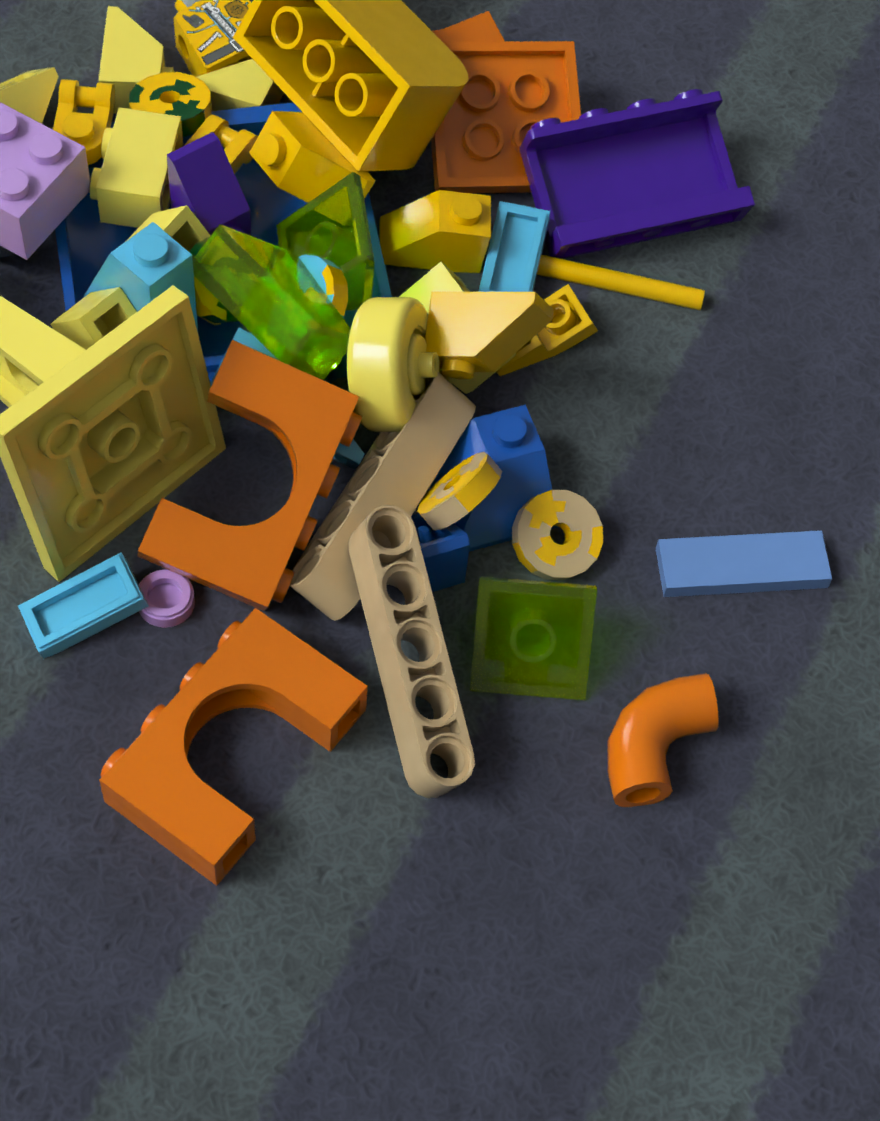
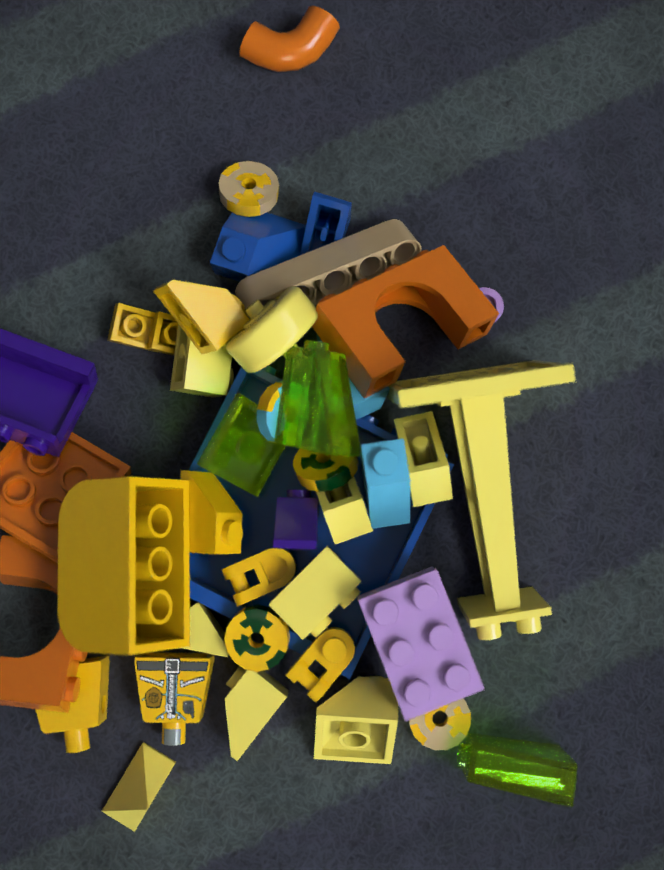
camera: 135 degrees left, 25 degrees up
medium azure tile [18,552,149,658] -> none
orange arch [99,608,368,886] -> none
tan beam [348,505,475,798] -> none
yellow slope [378,190,491,273] -> none
piece [417,452,502,531] -> none
clear neon green slope [470,577,597,700] -> none
medium azure tile [478,201,550,292] -> none
yellow bar [537,255,705,310] -> none
medium blue tile [656,530,832,597] -> none

